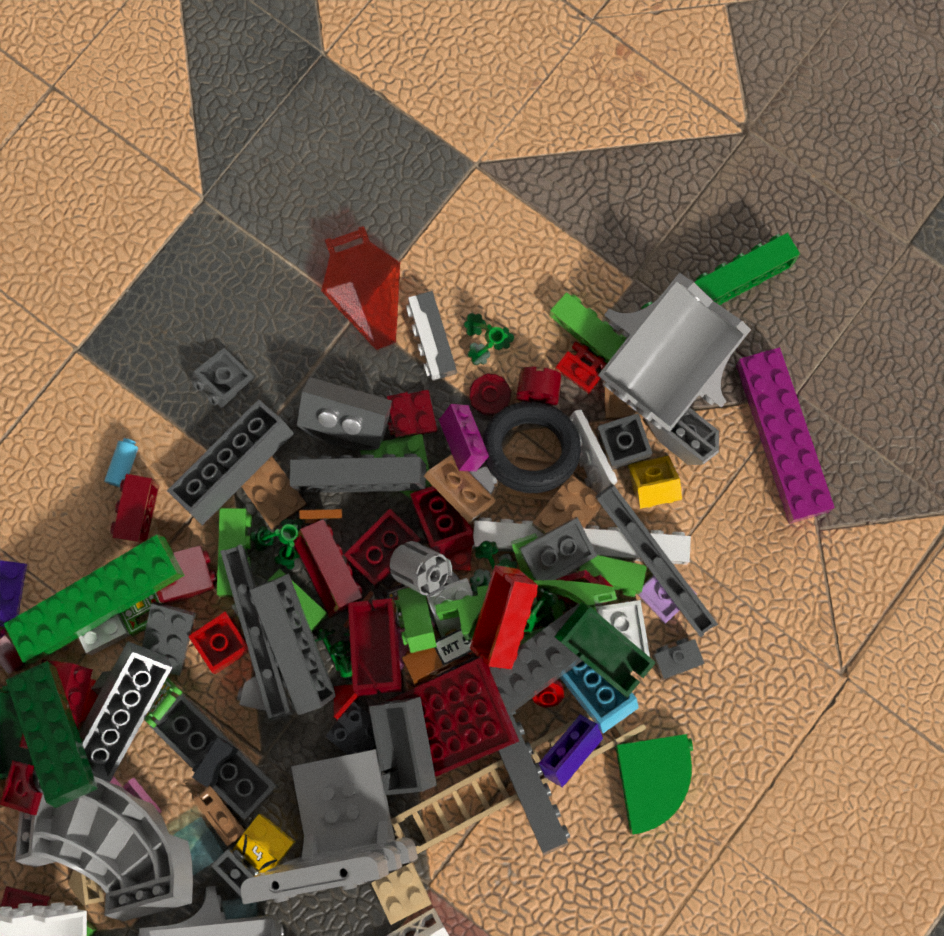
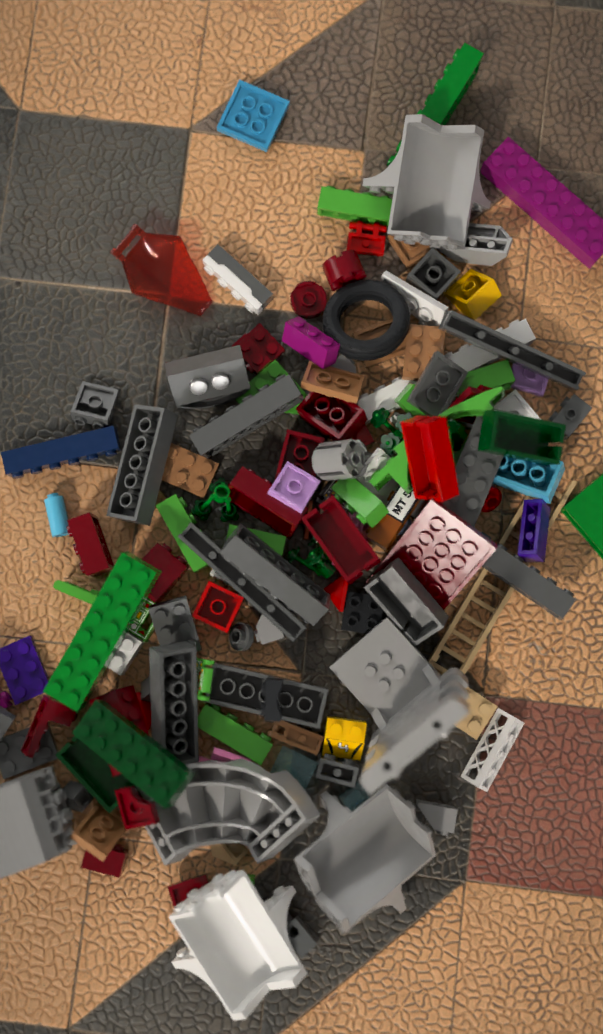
camera: 30 degrees left, 5 degrees up
dark orange wing [299,509,342,523] -> none
dark green plant [463,313,514,365] -> none
none -> dark blue brick [1,426,122,479]
none -> bright green container [53,580,100,604]
none -> bright green brick [198,703,273,765]
none -> dark azure plate [216,79,290,152]
none -> dark grey plate [229,622,254,651]
none -> lavender tile [267,461,321,513]

